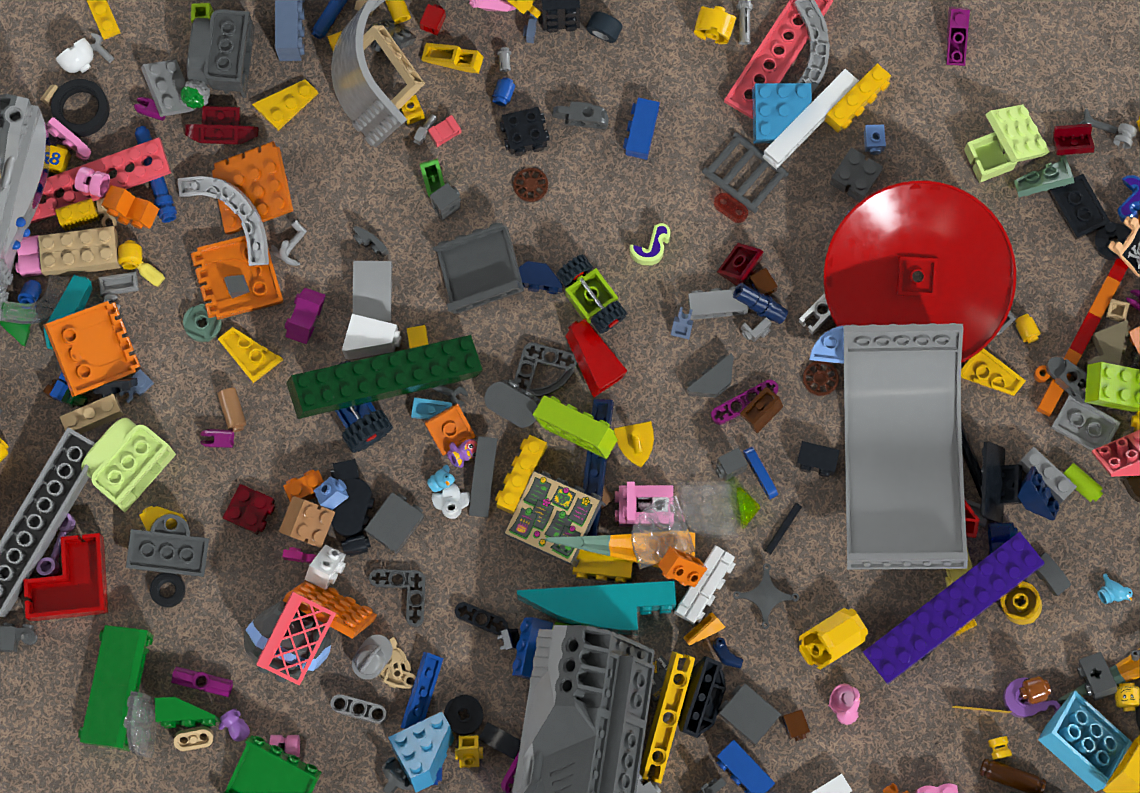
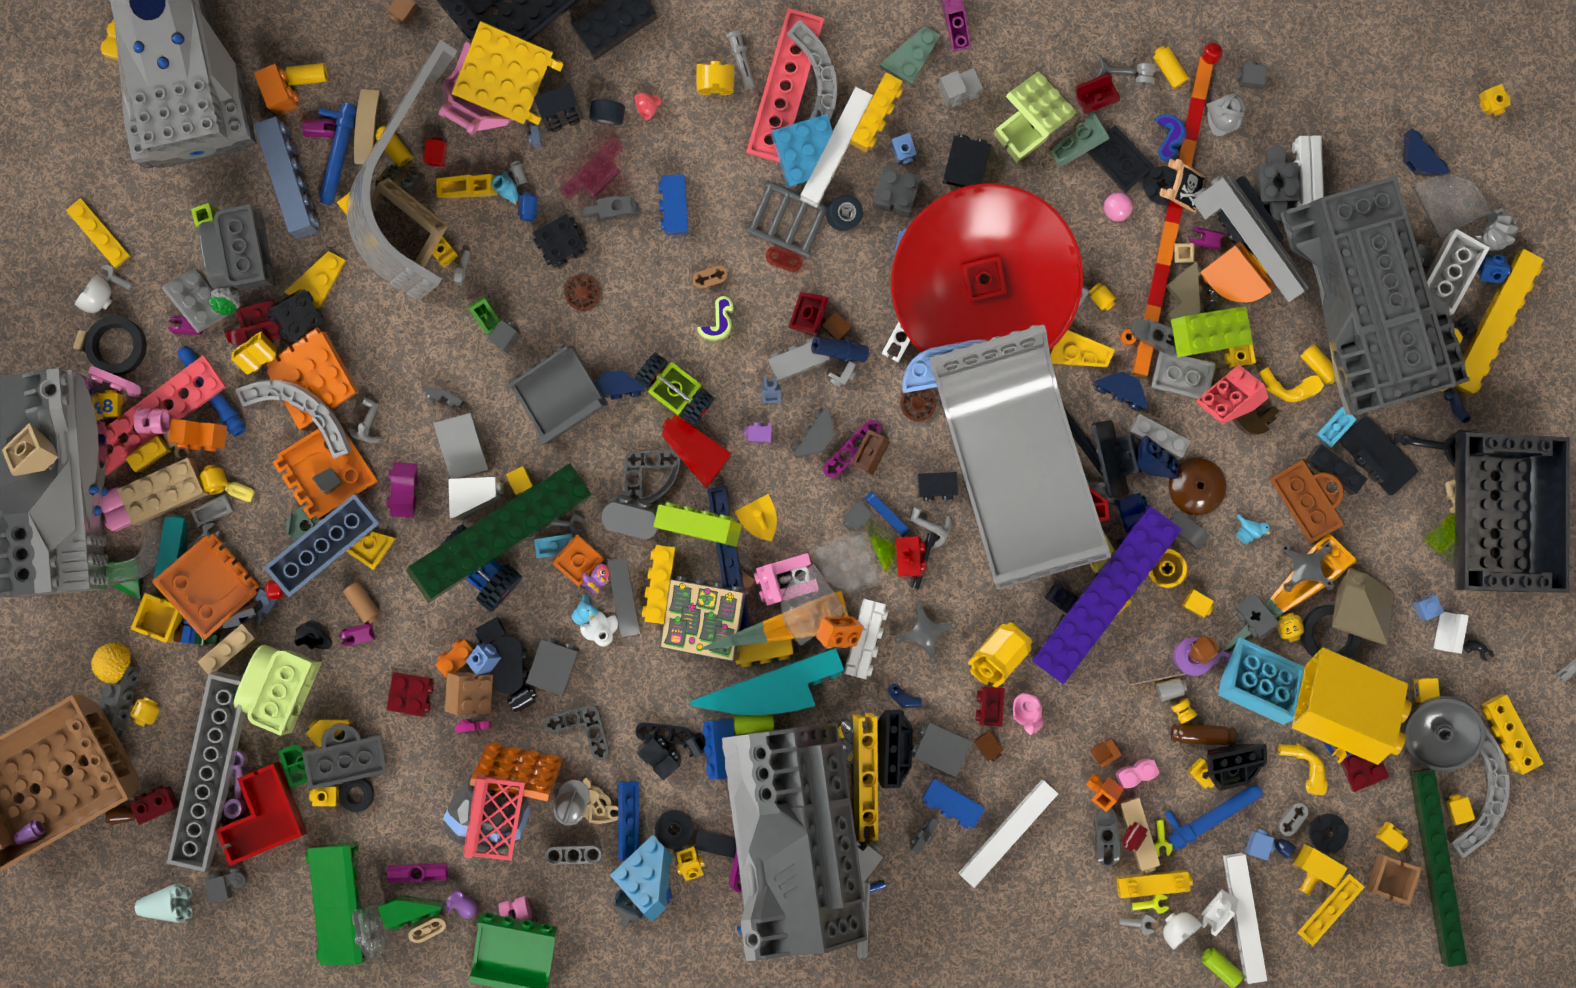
camera: 20 degrees left, 10 degrees up
blue brick [18,280,42,308] -> none
white brick [305,545,346,590] -> none
coral piece [428,115,462,147] -> none
light orange slope [683,613,725,646] -> none
lime brick [1063,462,1103,502] -> none
none -> yellow piece [131,593,183,643]
none -> yellow brick [231,332,277,375]
none -> sand blue brick [264,493,382,597]
none -> red piece [266,580,284,599]
none -> black brick [267,289,324,343]
none -> green slope [278,744,308,788]
none -> black piece [294,620,332,649]
none -> yellow brick [309,785,340,806]
none -> medium azure animal [492,171,520,205]
none -> clear pink bracket [560,138,623,201]
none -> coral piece [634,93,661,121]
none -> black brick [637,732,682,781]
none -> medium nougat beam [692,266,728,290]
none -> medium lavender brick [744,422,772,443]
none -> black wheel [826,195,863,231]
none -> sand green wing [879,26,941,85]
none -> red brick [896,536,927,578]
none -> light grey piece [910,506,952,549]
none -> light grey brick [938,68,983,108]
none -> black brick [942,134,991,188]
none -> dark red bracket [975,686,1005,727]
none -> black slope [1044,582,1078,613]
none -> dark orange panel [1090,738,1122,768]
none -> dark blue slope [1092,372,1148,412]
none -> bright pink hair [1104,193,1133,222]
none -> light grey brick [1156,677,1187,702]
none -> reddish brown dish [1169,458,1226,515]
none -> yellow brick [1181,590,1214,618]

